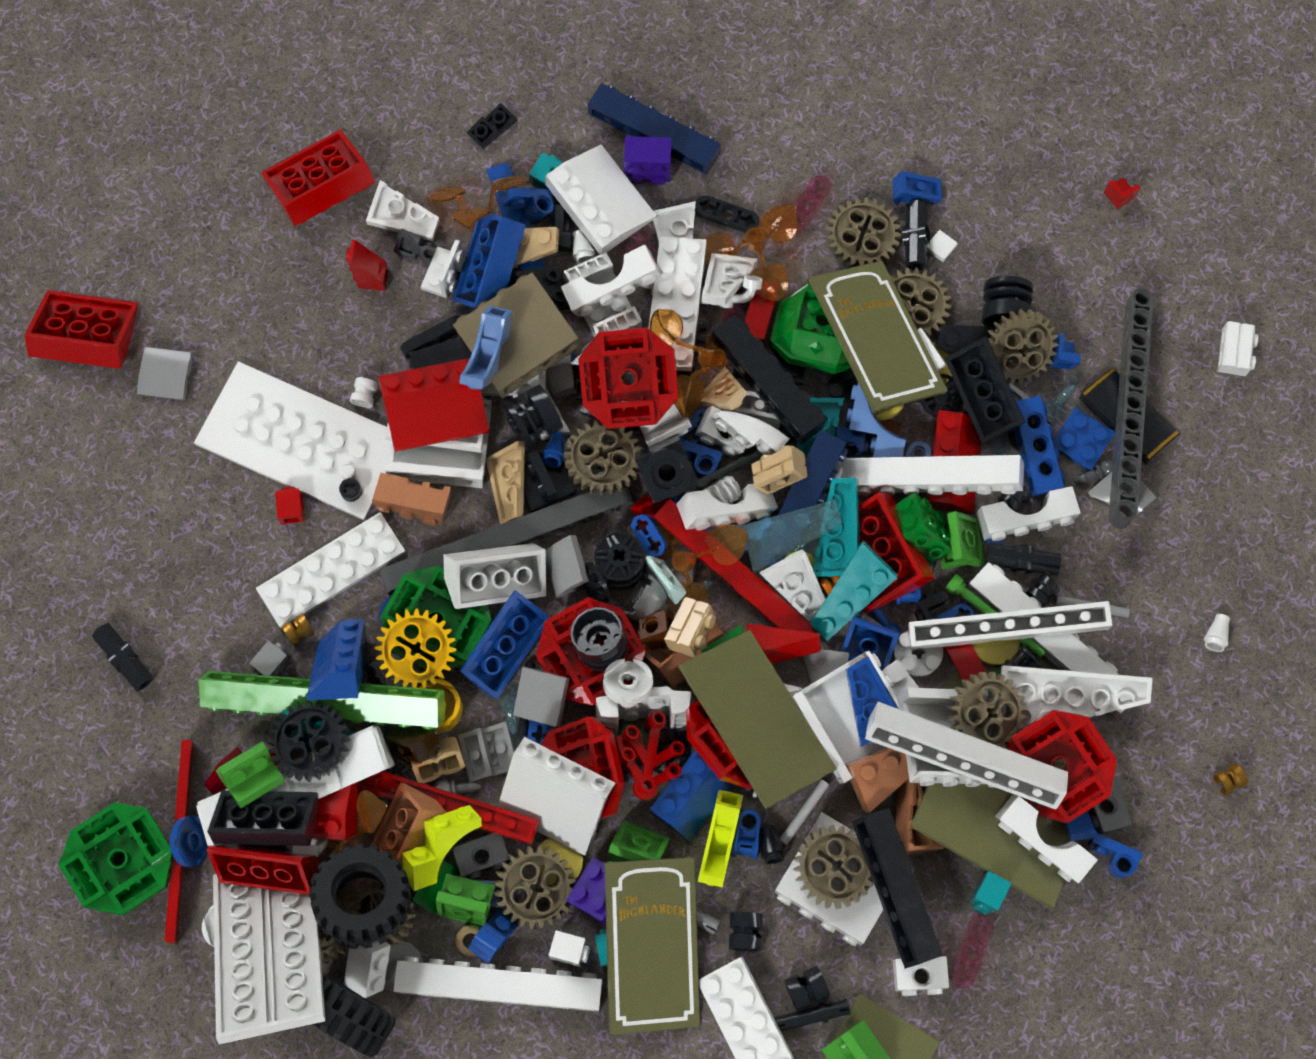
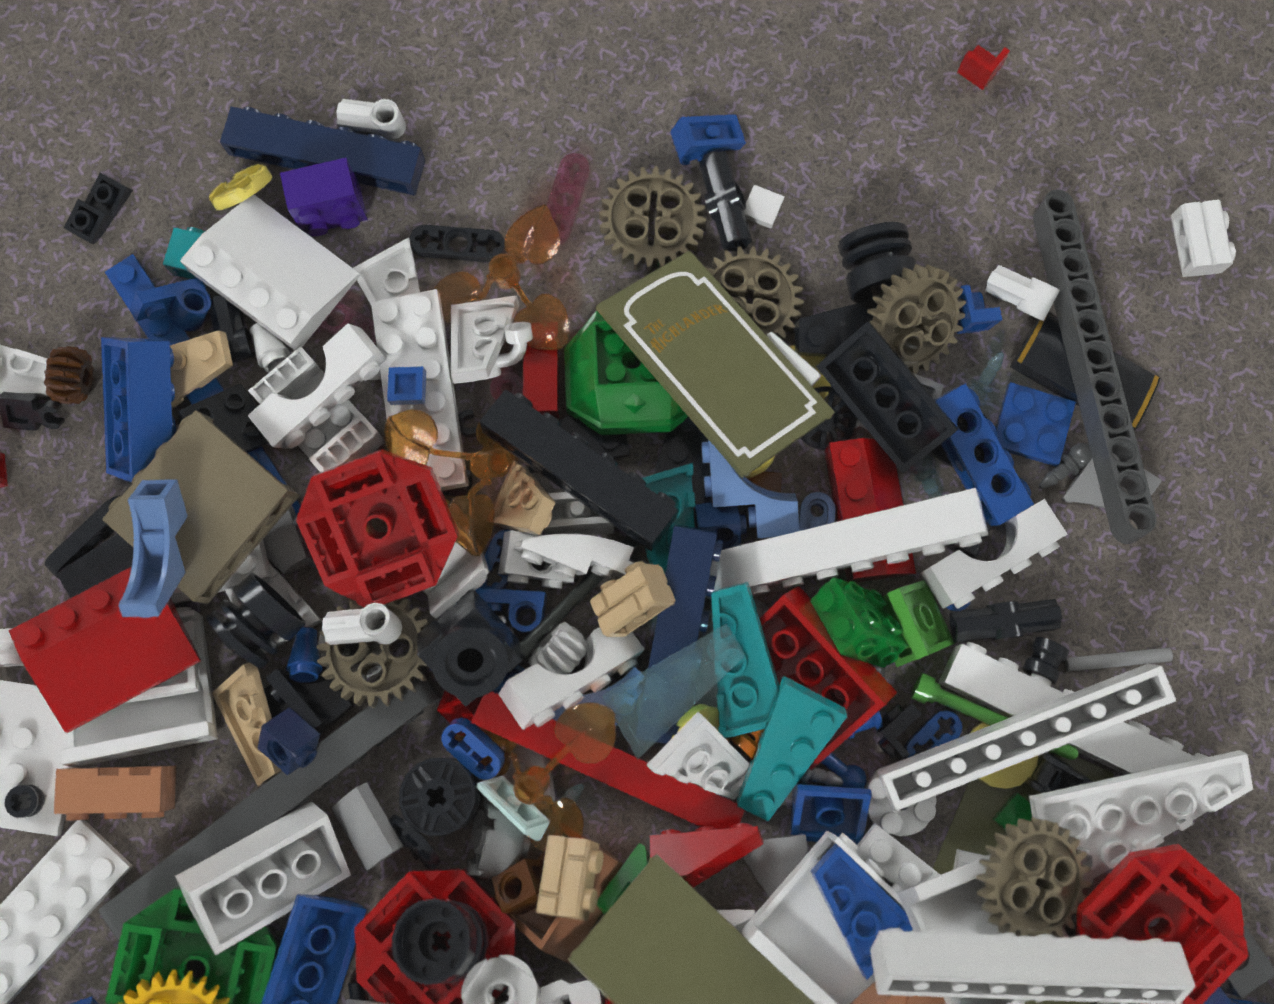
camera: 15 degrees left, 5 degrees up
white bracket [421,240,465,298] -> none
clear orange plant [426,176,533,236] -> none
red slope [943,644,987,681] -> none
none -> reddish brown gear [43,346,94,405]
none -> light yellow tile [209,164,273,210]
none -> dark blue brick [258,707,320,776]
none -> white piece [322,603,402,645]
none -> white piece [336,99,406,140]
none -> blue plate [387,366,427,405]
none -> white piece [985,265,1060,321]

